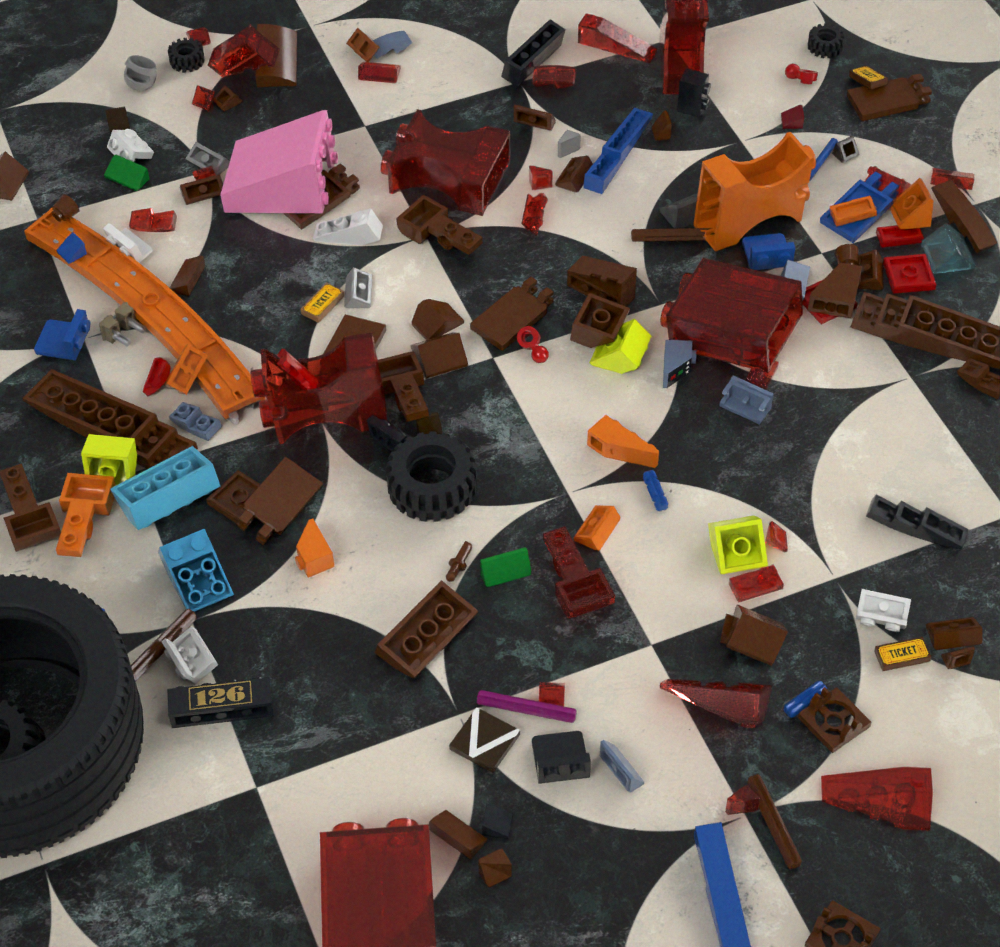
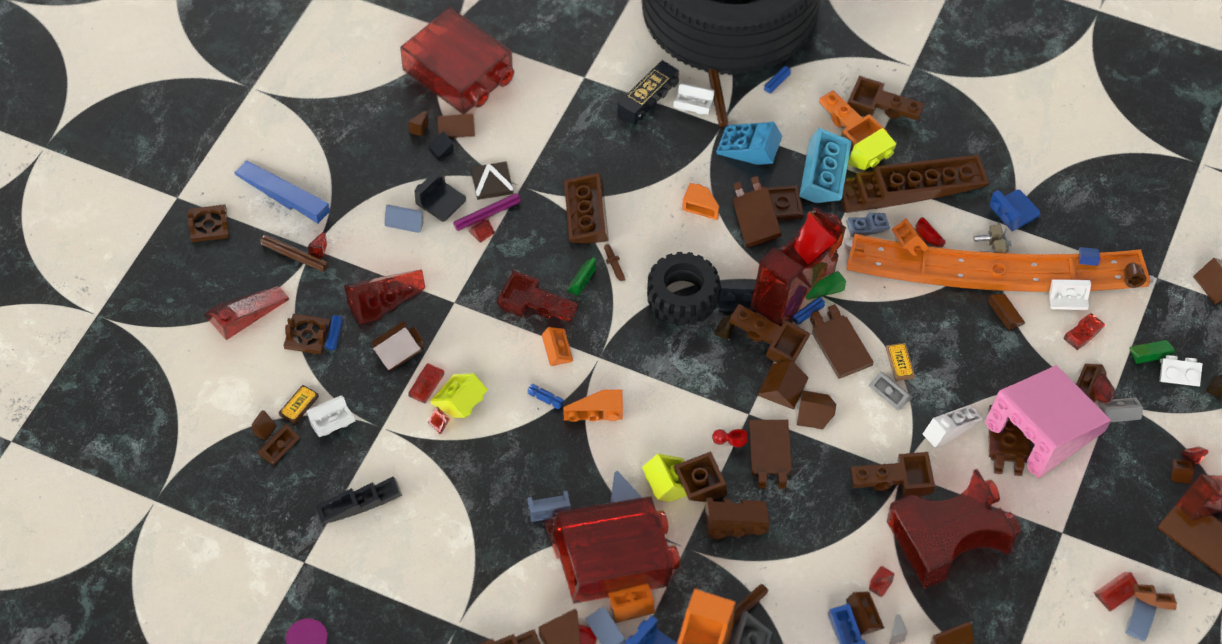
camera: 135 degrees right, 5 degrees up
clear red hinge [521,193,548,236] -> none

